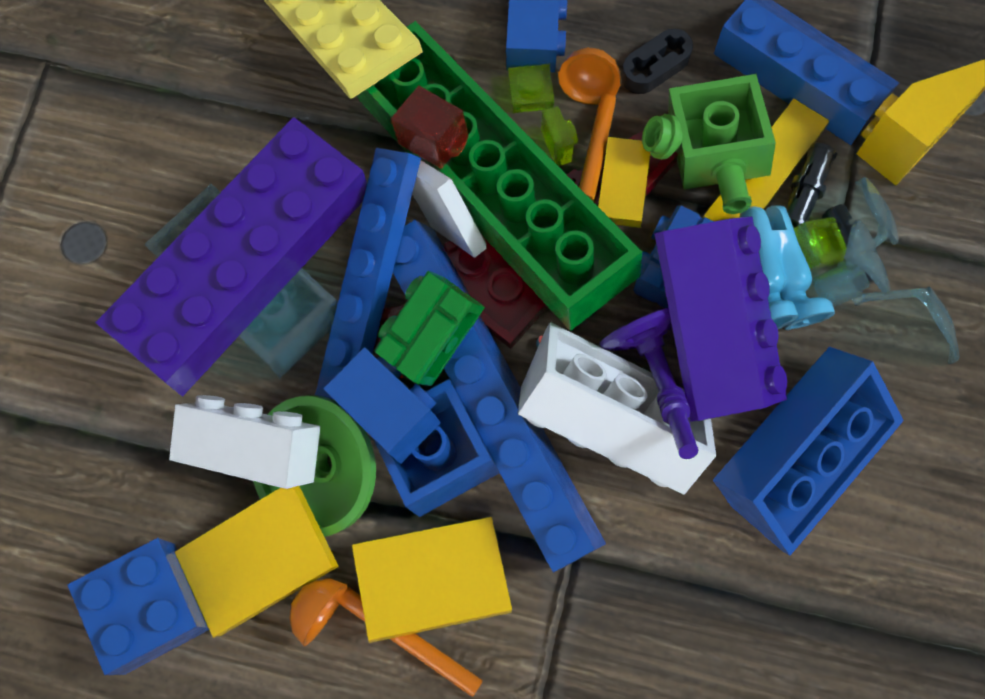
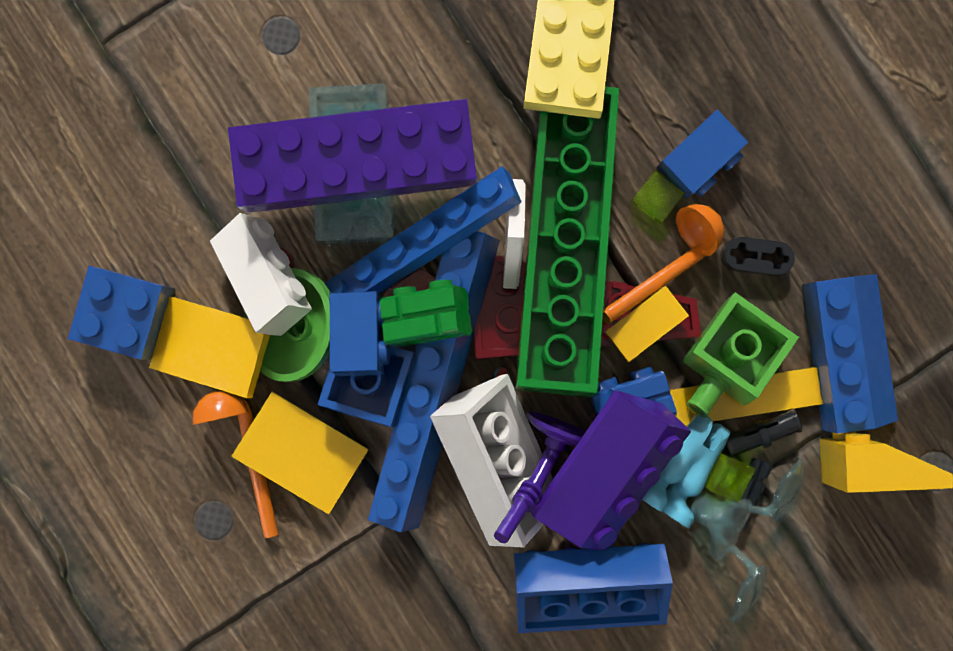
camera: 40 degrees right, 15 degrees up
clear red brick [391,86,468,169] -> none
clear neon green plate [541,106,578,166] -> none
bright green plate [642,114,683,160] -> none

